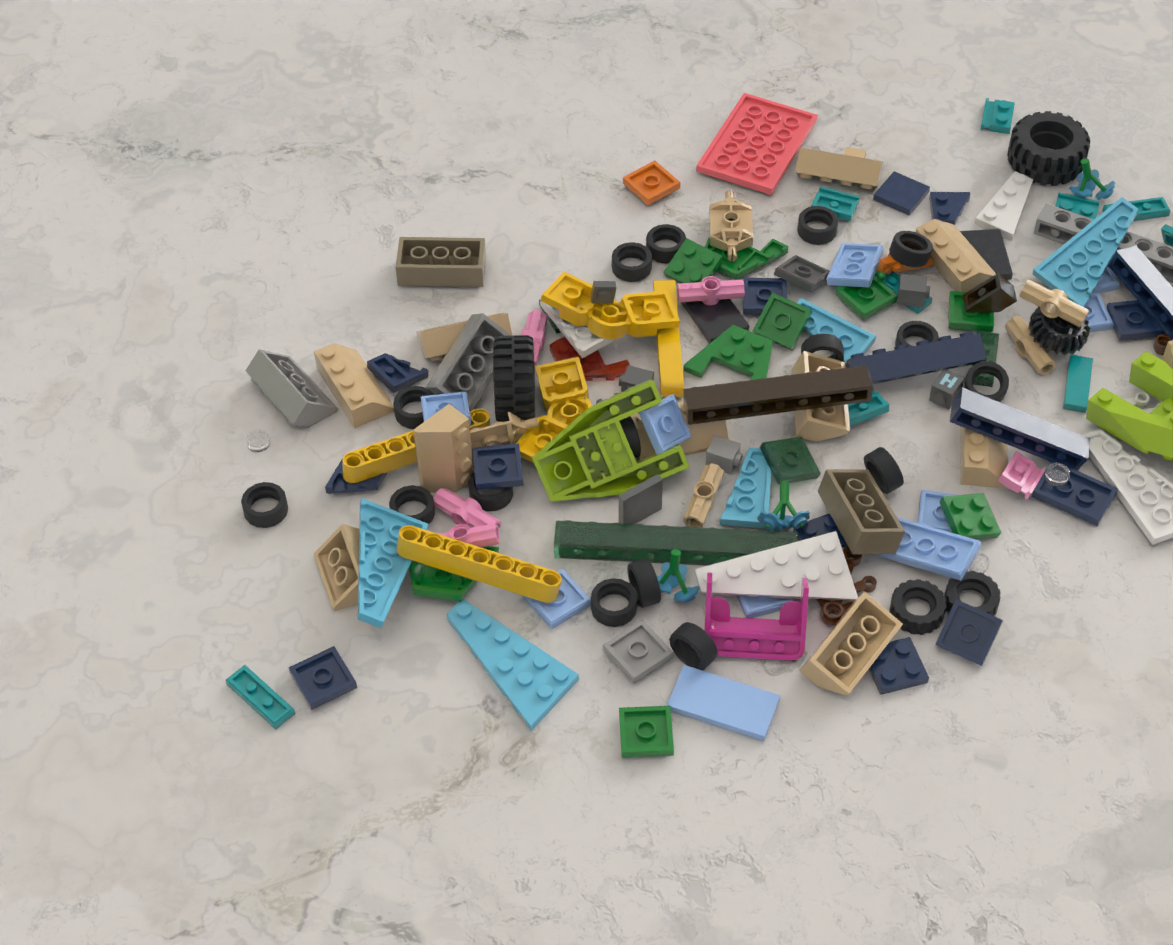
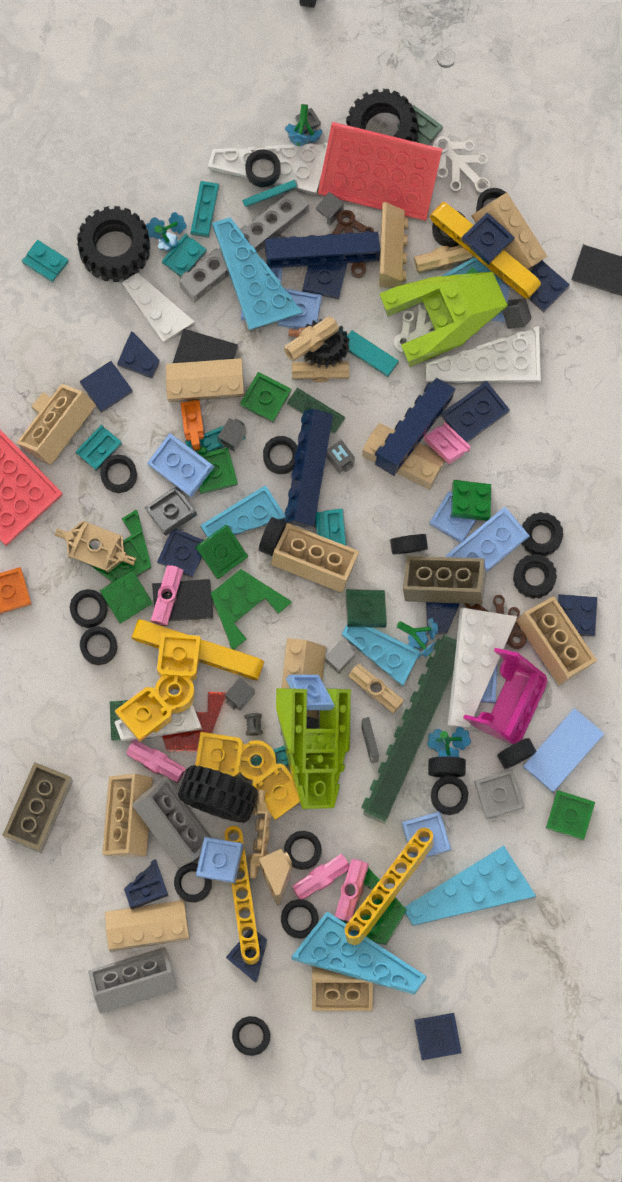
camera: 70 degrees left, 25 degrees up
teal tile [225,665,295,730] -> none
dark blue plate [472,443,524,490] -> none
dark grey plate [590,281,617,304] -> none
dark brown brick [683,365,873,425] -> none
black tyre [889,231,933,267] -> none
dark blue plate [935,599,1003,666] -> none
dark brown slope [963,273,1017,313] -> none
black tyre [964,361,1009,402] -> none
clear tile [1045,463,1070,486] -> none

